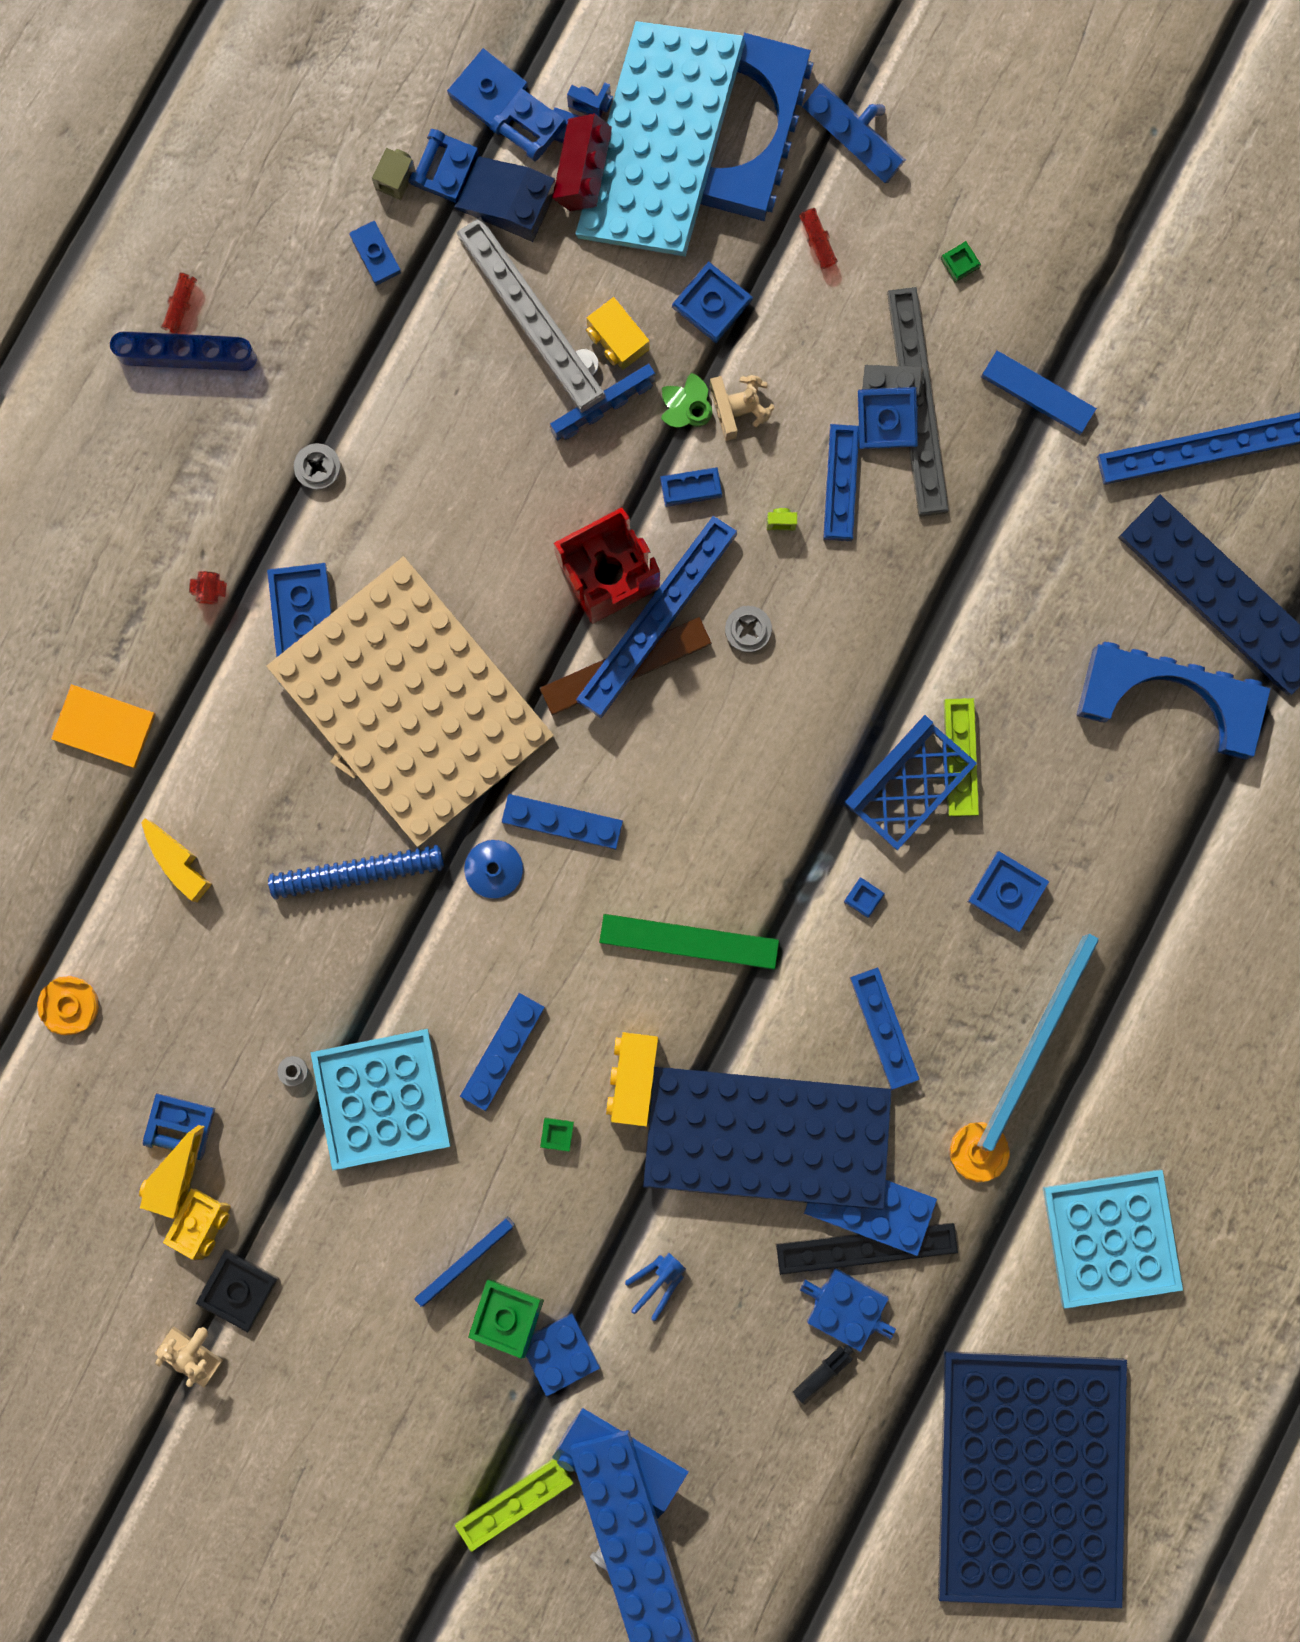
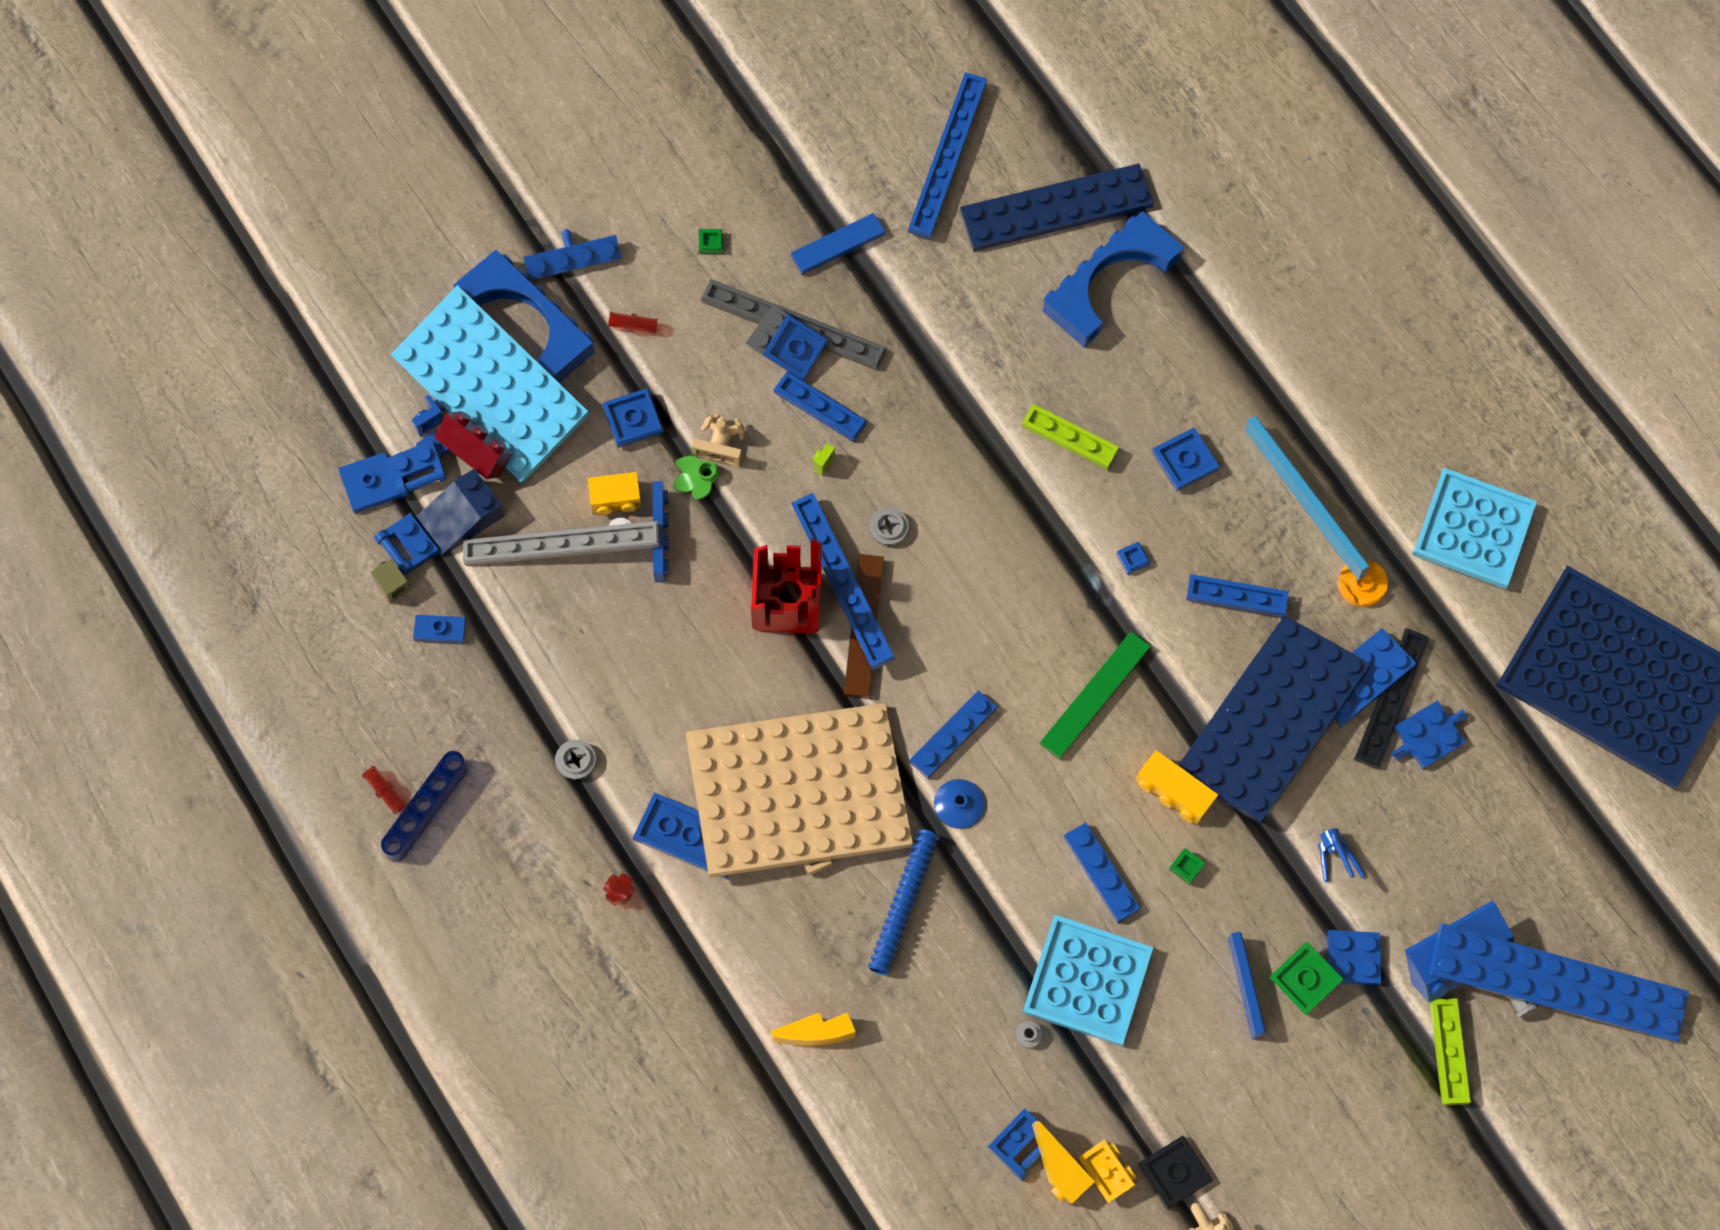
camera: 60 degrees left, 15 degrees down
light orange tile [37,976,99,1035] -> none
light orange tile [51,684,156,769] -> none
blue plate [660,467,722,507] -> none
black piece [793,1345,854,1405] -> none
blue fence [844,715,977,851] -> none

